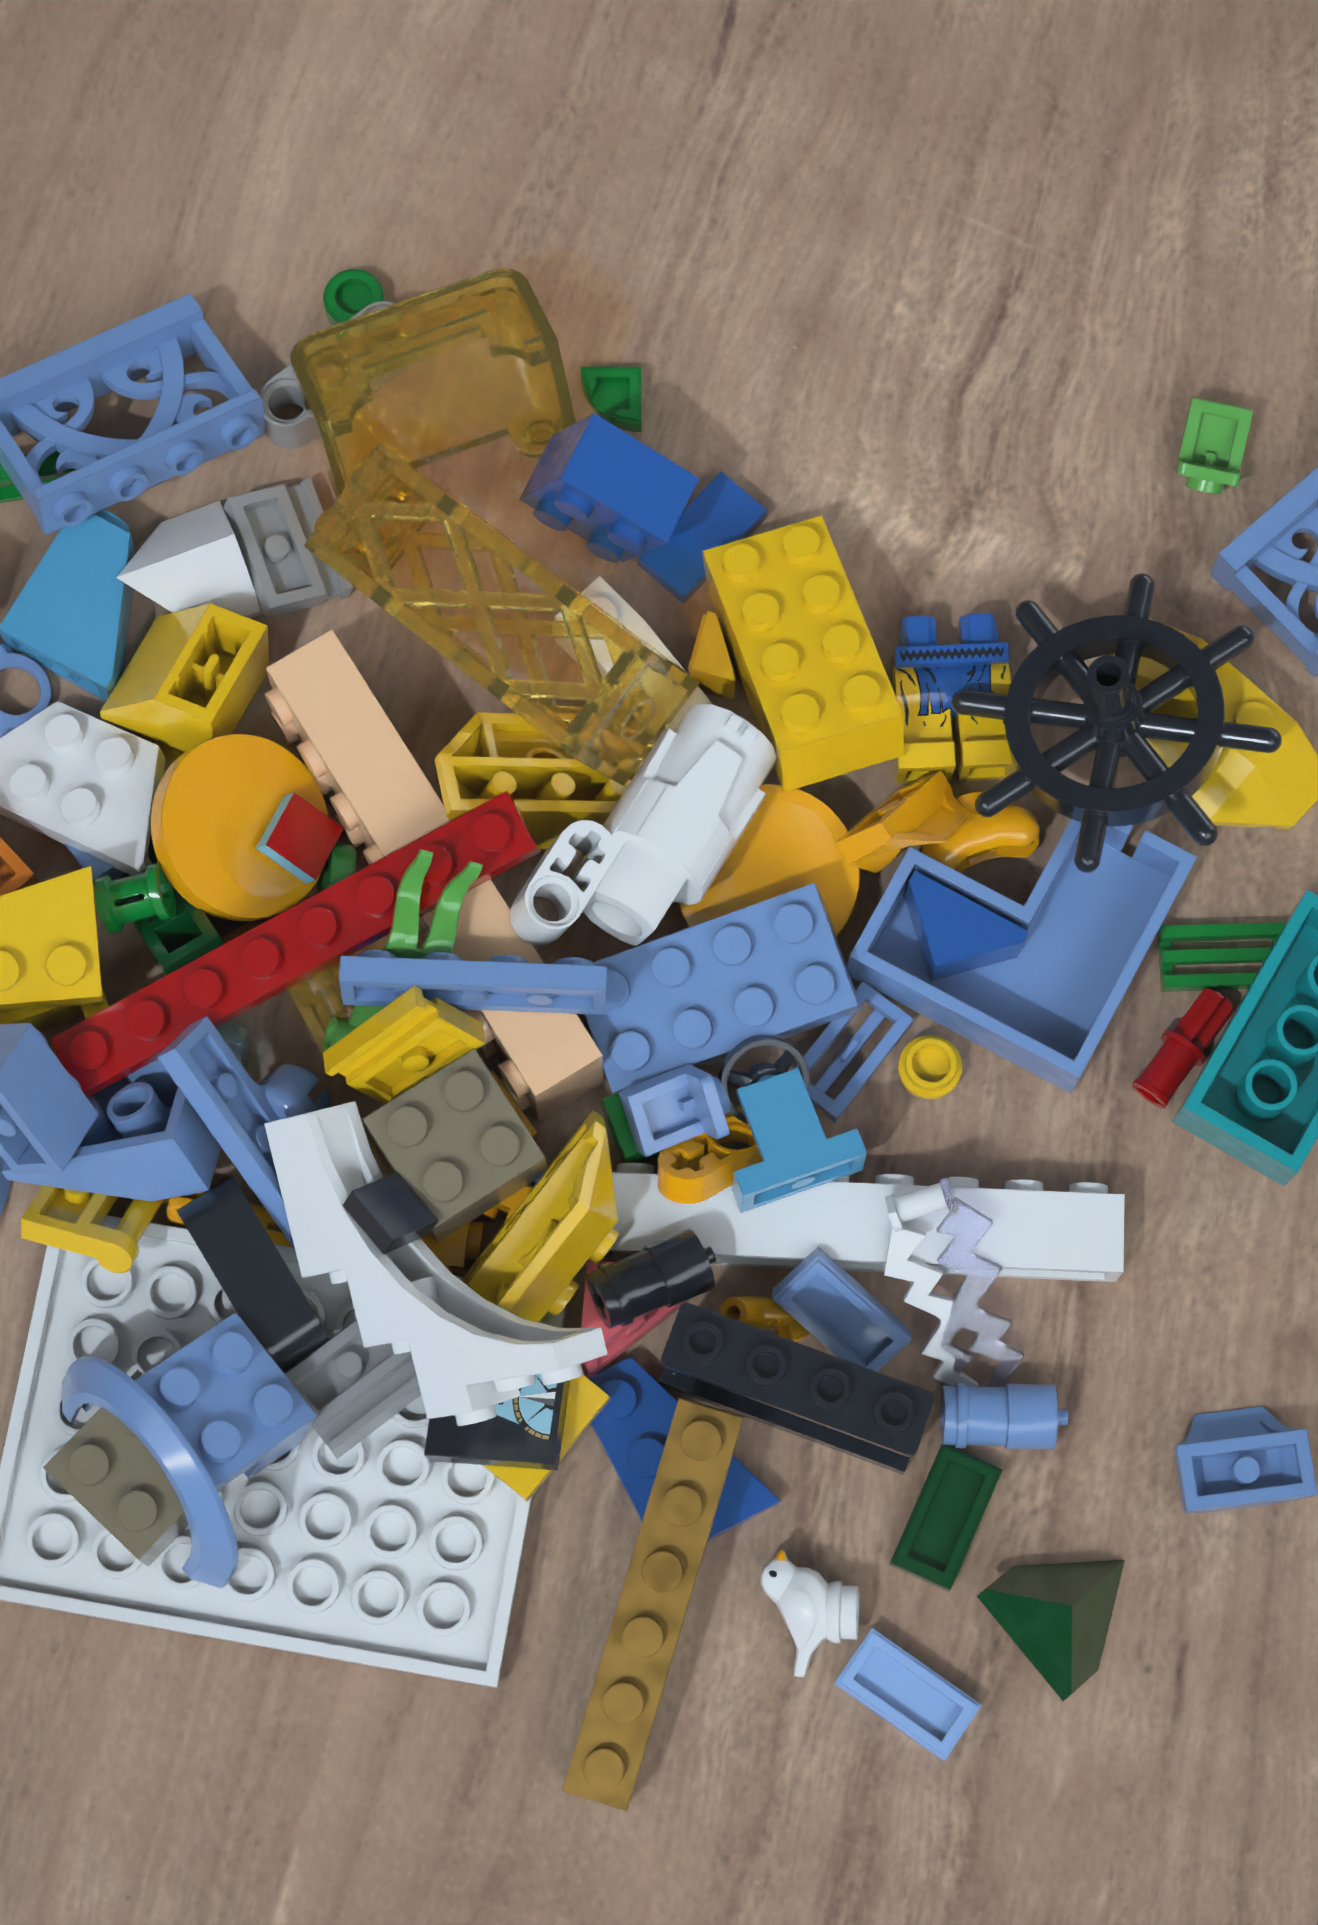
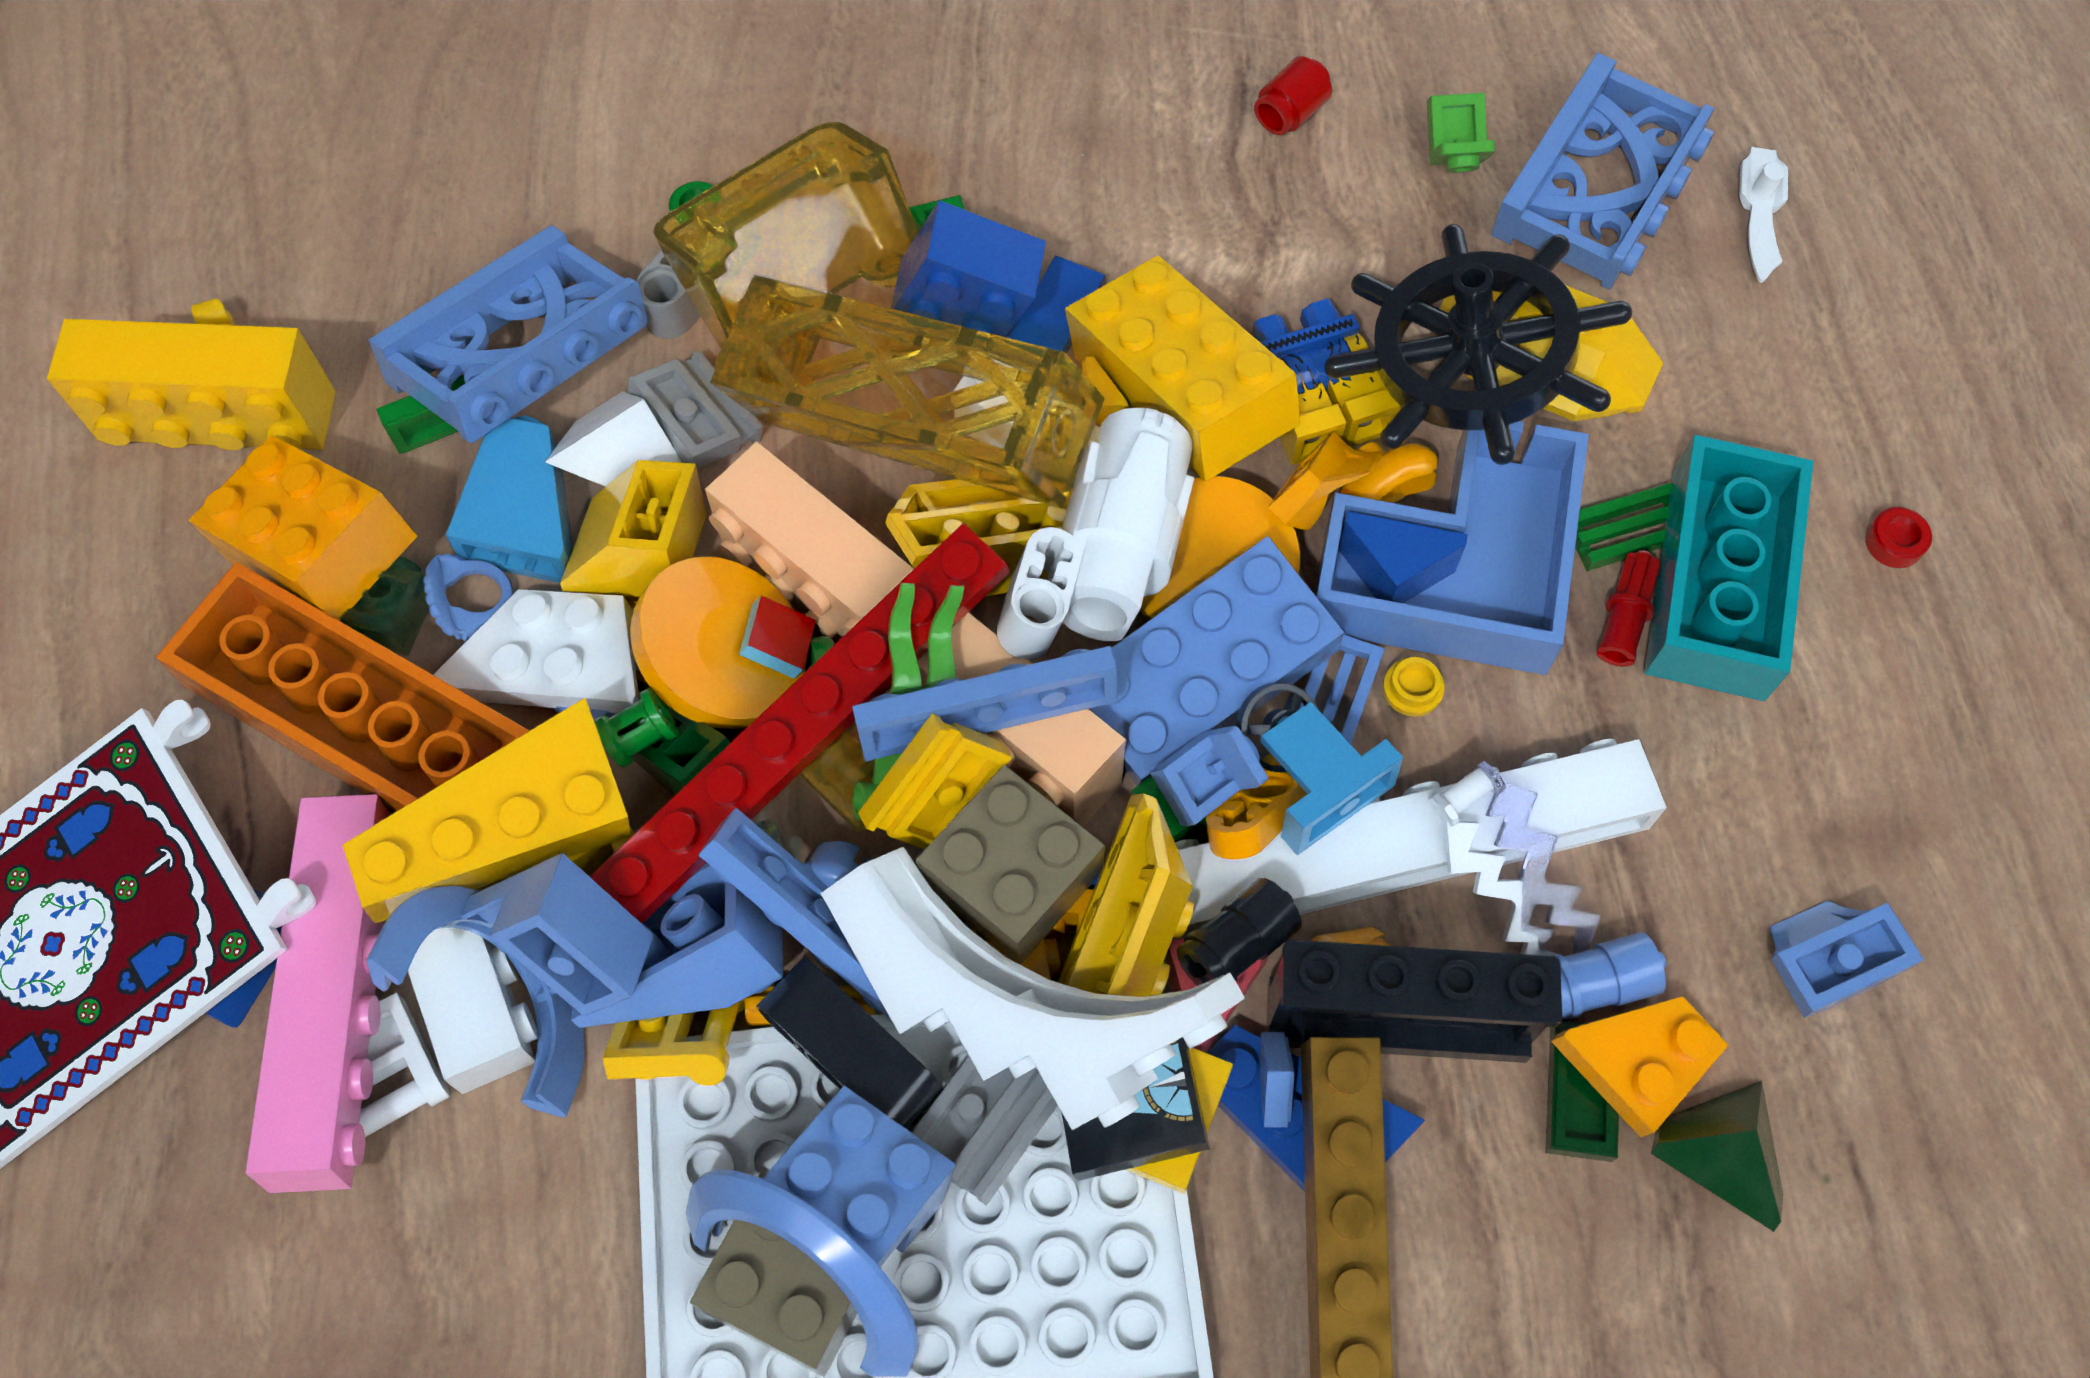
camera: 15 degrees left, 10 degrees down
black tile [342,1172,439,1255] -> none
white animal [760,1550,859,1677] -> none
medium blue tile [772,1247,912,1372] -> none
light blue tile [834,1628,982,1761] -> none
none -> red brick [1254,56,1332,135]
none -> medium blue tile [1260,1032,1294,1128]
none -> light orange wing [1551,996,1729,1137]

